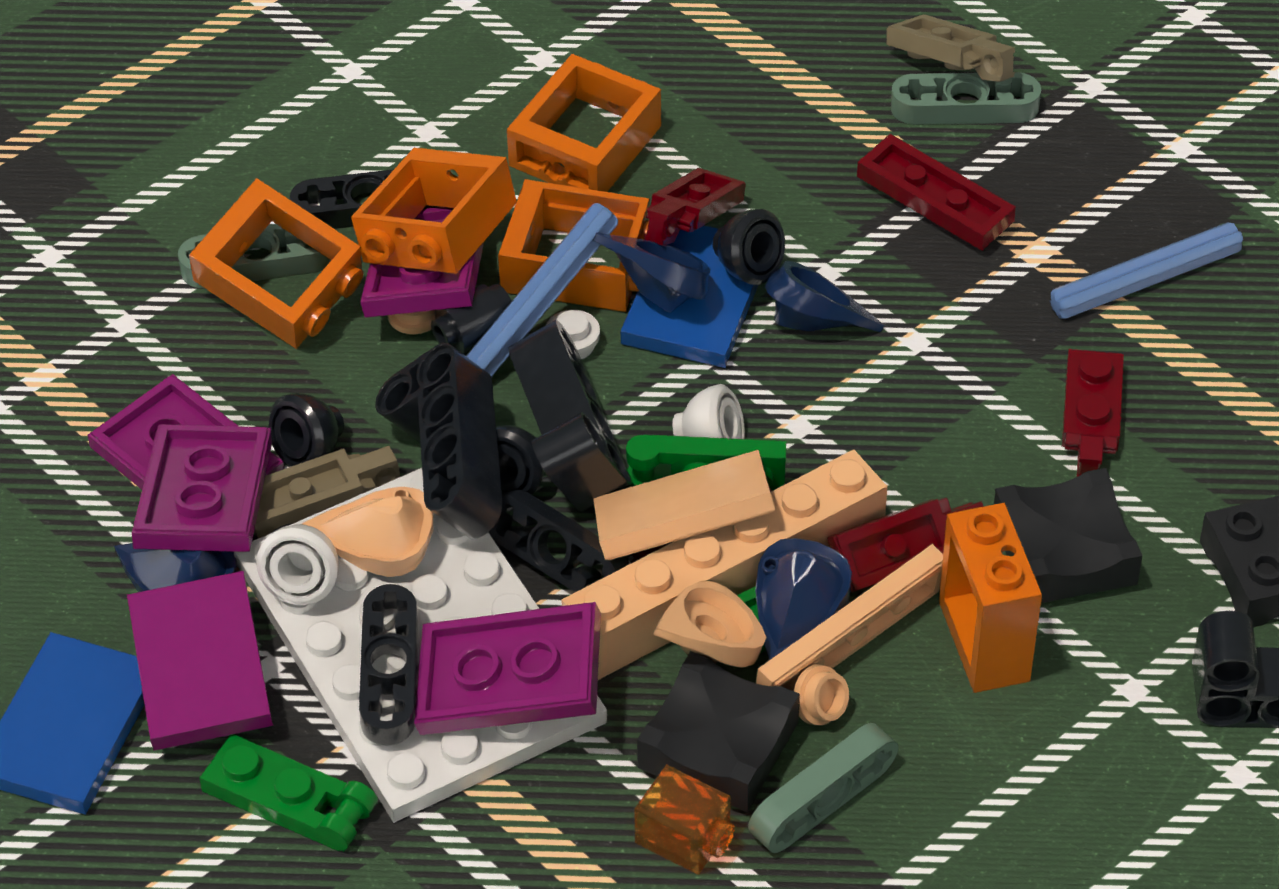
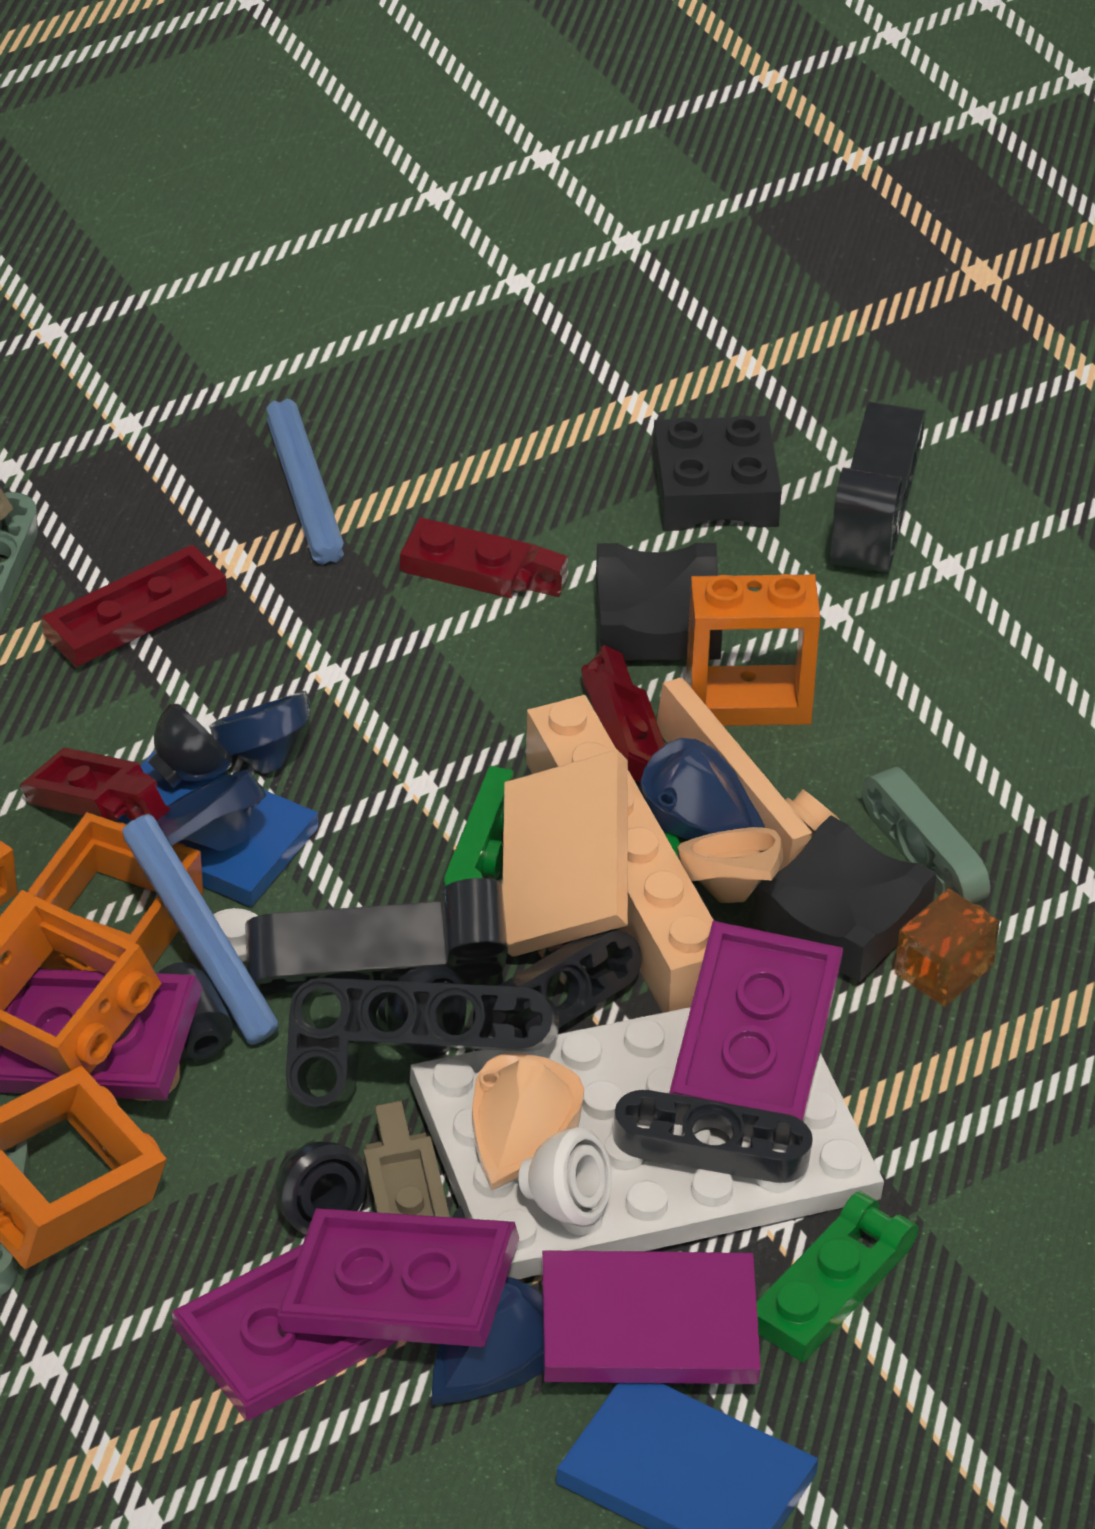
camera: 80 degrees left, 5 degrees down
white brick [673,384,745,439] -> none

